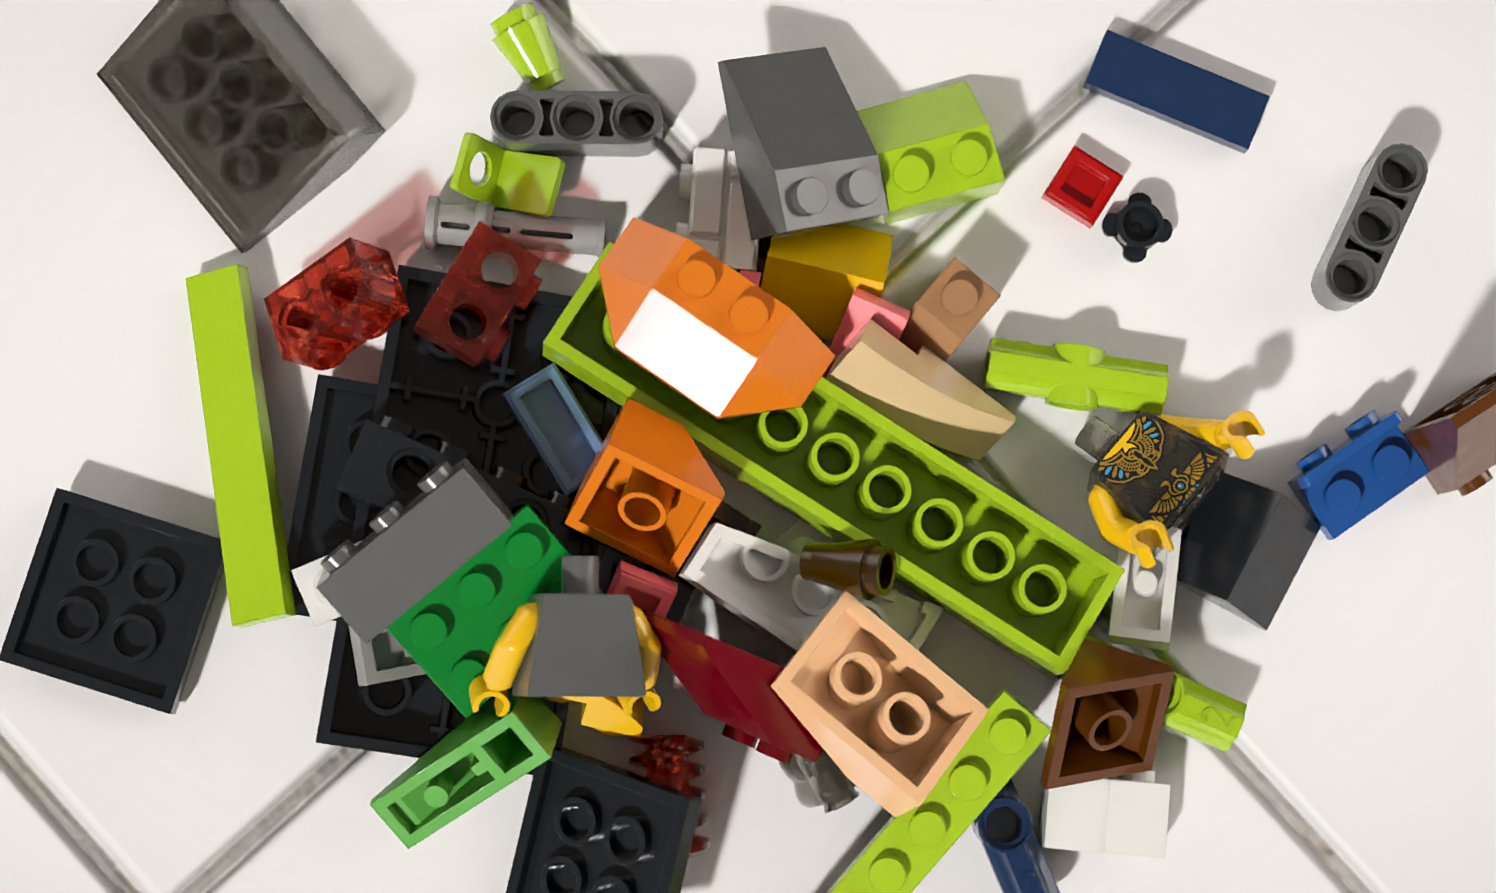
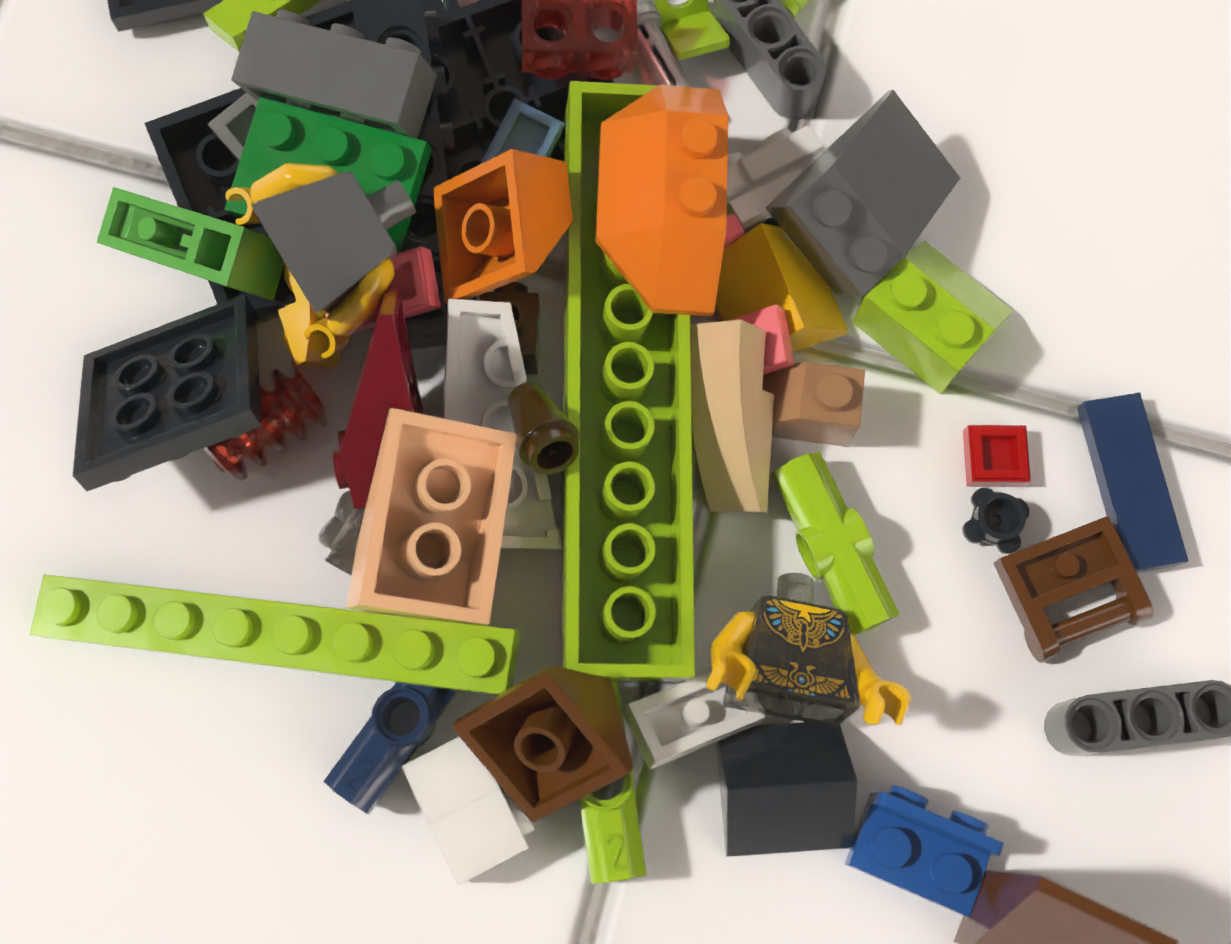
camera: 60 degrees right, 10 degrees down
none -> reddish brown plate [993,516,1153,663]

